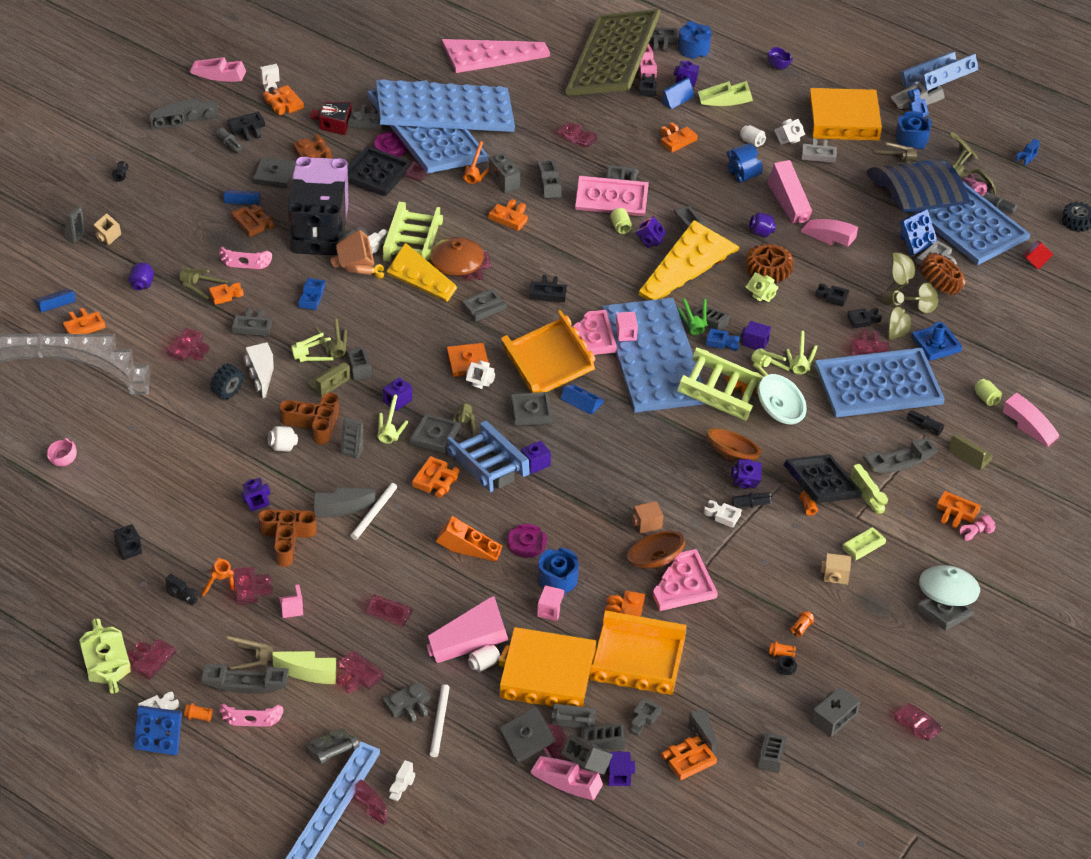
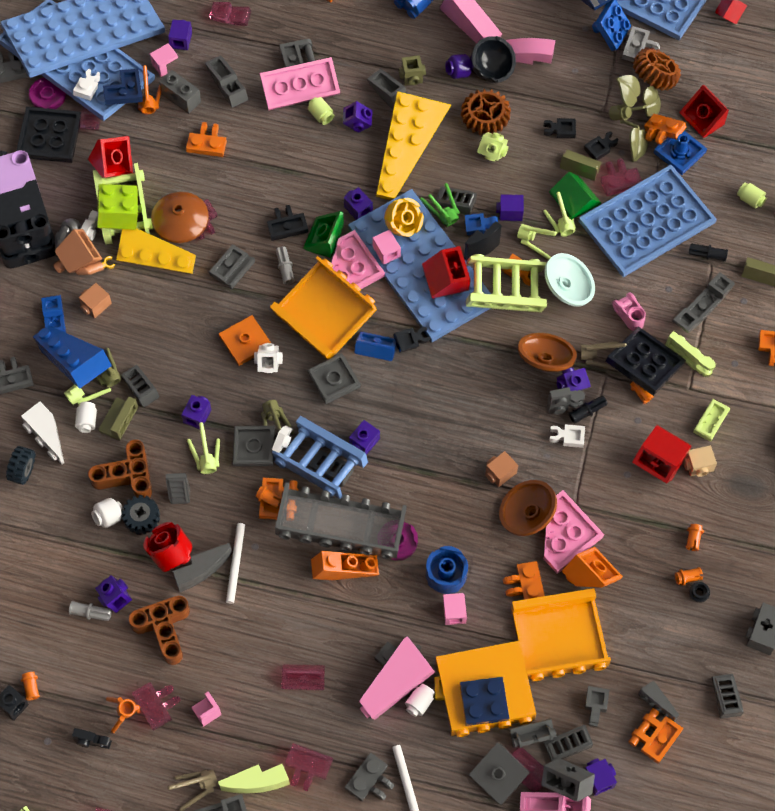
camera: 20 degrees left, 20 degrees up
none -> orange pin [21,672,40,701]
none -> blue wedge [33,325,112,389]
none -> light grey axle [69,601,112,621]
none -> white plate [73,69,100,101]
none -> white brick [75,402,97,433]
none -> nougat brick [79,283,112,318]
none -> red slope [88,136,133,178]
none -> lime brick [97,184,138,230]
none -> dark blue plate [103,69,143,105]
none -> black wheel [122,495,160,535]
none -> red brick [143,522,192,572]
none -> bright pink panel [150,43,178,77]
none -> dark purple brick [168,20,192,50]
none -> orange pin [255,486,282,509]
none -> white plate [272,425,293,453]
none -> window [275,482,407,559]
none -> light grey axle [276,246,295,285]
none -> green slope [303,211,344,258]
none -> dark purple brick [344,187,373,220]
none -> yellow cylinder [384,198,423,237]
none -> black plate [393,327,430,353]
none -> olive brick [399,55,426,86]
none -> red slope [422,246,470,299]
none -> dark blue plate [460,677,509,726]
none -> black slope [464,221,502,261]
none -> black cylinder [470,36,516,83]
none -> dark grey hinge [546,387,585,414]
none -> green slope [549,172,601,220]
none -> olive panel [560,150,602,181]
none -> orange slope [562,547,623,588]
none -> dark tan plant [581,341,627,370]
none -> bright pink piece [612,292,646,331]
none -> red slope [632,425,692,484]
none -> orange hinge [644,114,687,144]
none -> red slope [679,85,729,138]

